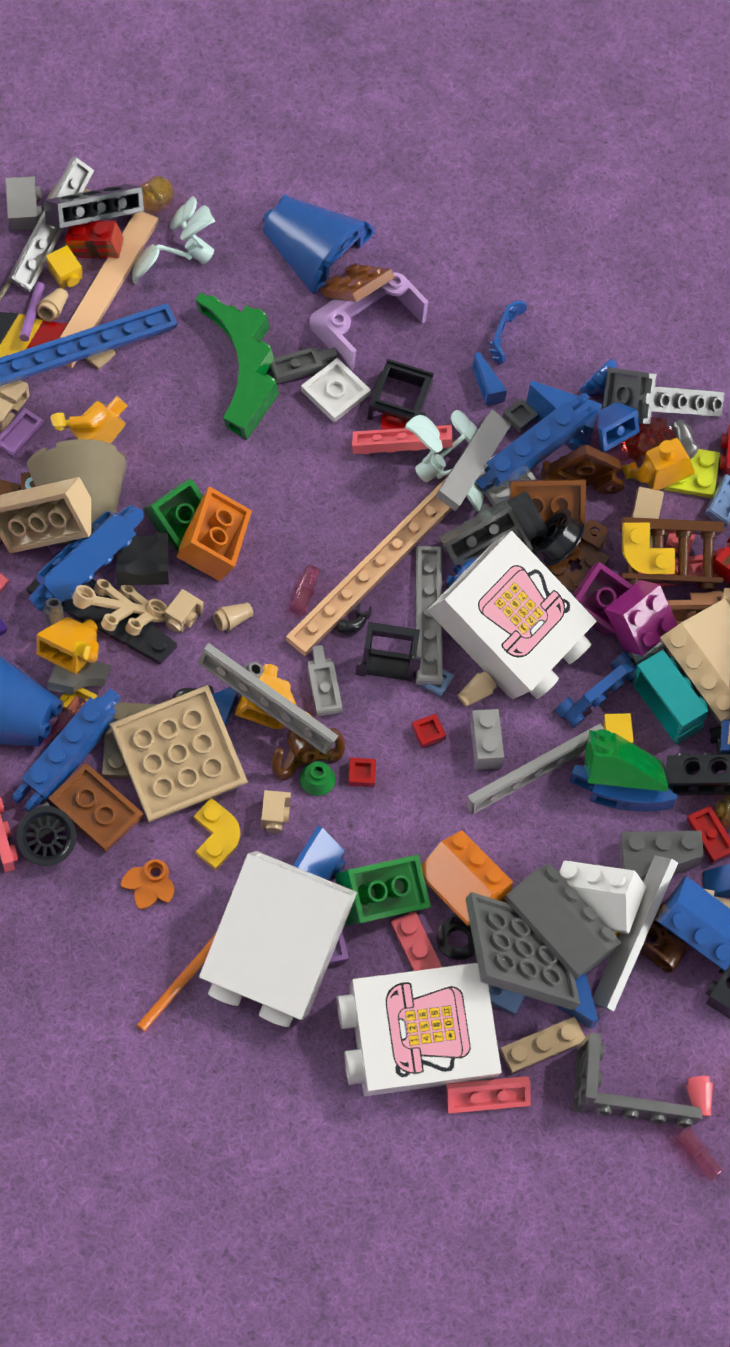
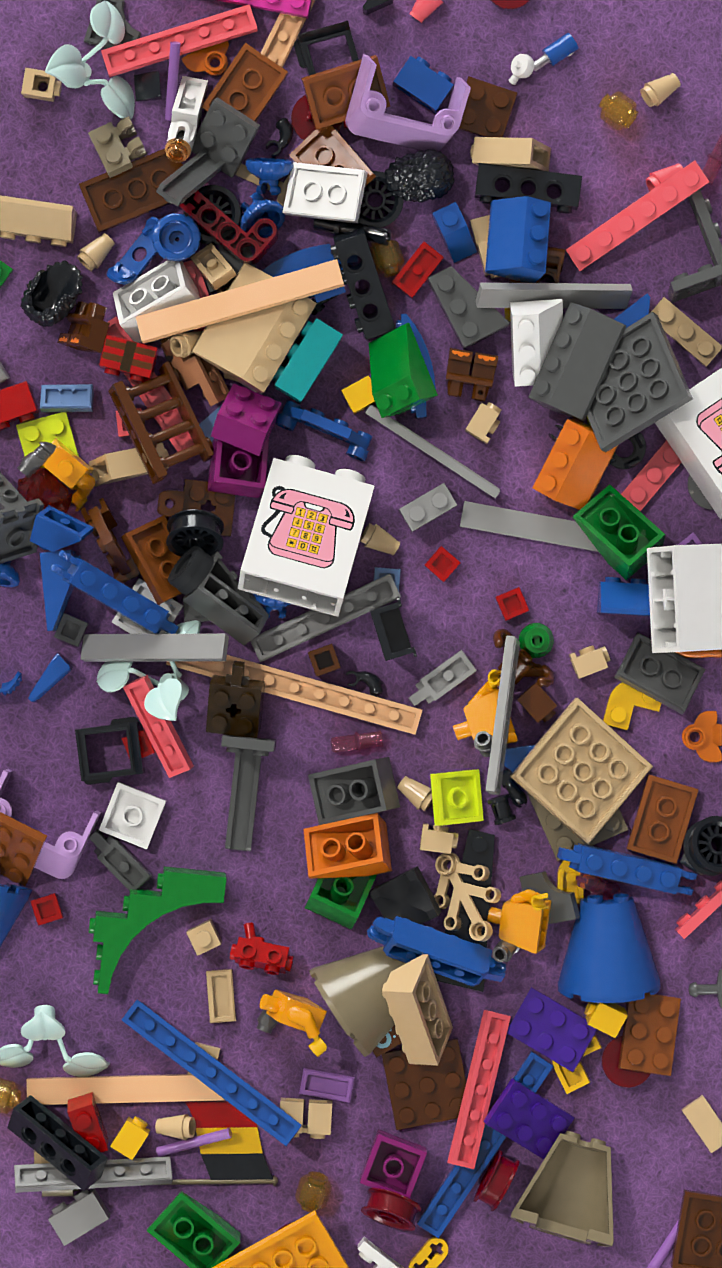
camera: 110 degrees left, 25 degrees up
yellow plate [622,523,675,574] -> none
none -> red plate [30,893,64,926]
none -> tan brick [186,919,222,956]
none -> dark brown hinge [206,661,265,738]
none -> tan tile [206,969,236,1023]
none -> dark grey bracket [221,734,276,851]
none -> red brick [230,923,294,975]
none -> reddish brown brick [308,644,341,677]
none -> dark grey slope [308,757,400,825]
none -> neon yellow plate [430,769,484,826]
none -> reddish brown hips [445,348,499,402]
none -> light grey tile [460,501,599,552]
none -> tan brick [465,402,501,444]
none -> black bush [487,793,516,825]
none -> reddish brown brick [516,682,557,723]
none -> coral plate [566,160,710,271]
none -> dark grey tile [614,632,706,715]

